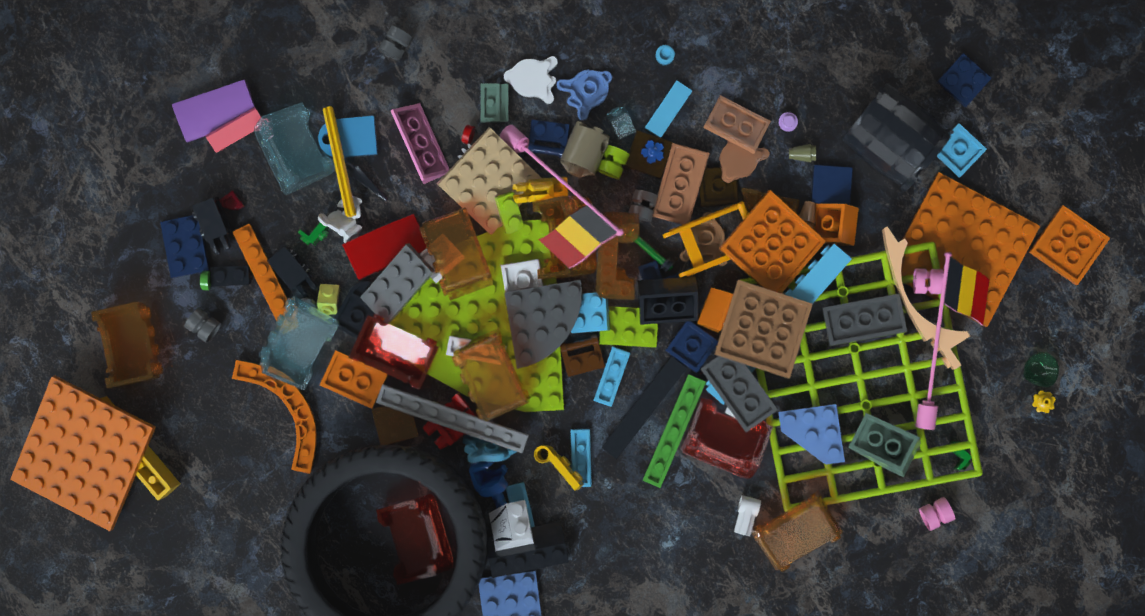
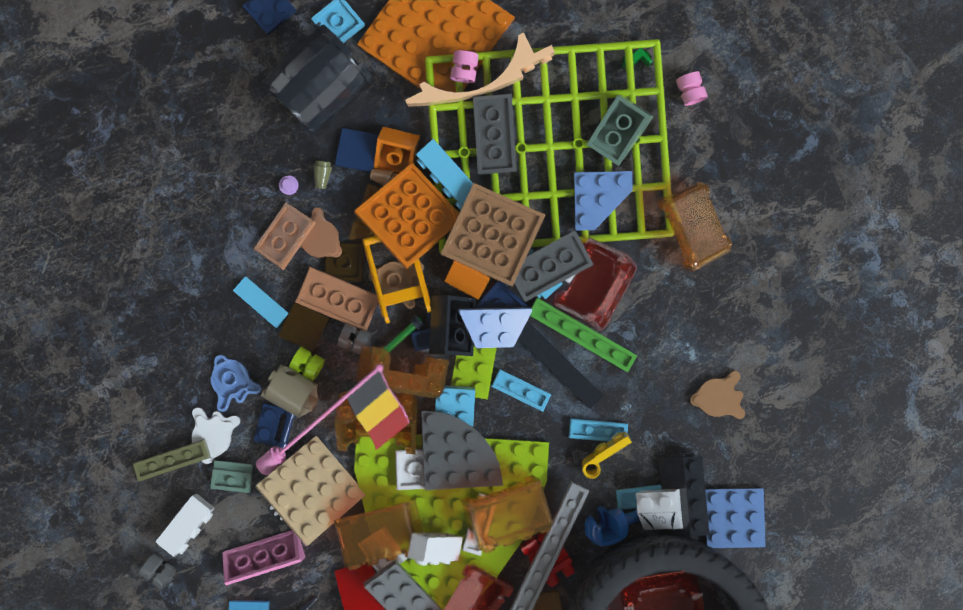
camera: 80 degrees left, 0 degrees up
red tile [461,125,475,144] -> none
medium azure tile [463,435,516,463] -> none
lime plate [494,191,524,234] -> none
yellow plate [512,176,568,203] -> none
reddish brown plate [560,334,605,377] -> none
clear light blue bracket [607,107,636,140] -> none
blue plant [641,140,664,164] -> none
medium azure tile [656,45,675,65] -> none
white piece [734,495,761,536] -> none
flag [915,252,989,430] -> none
none -> olive tile [132,439,211,482]
none -> white brick [156,494,214,557]
none -> white brick [408,533,463,565]
none -> wing [458,307,532,348]
none -> medium nougat tile [690,371,745,419]

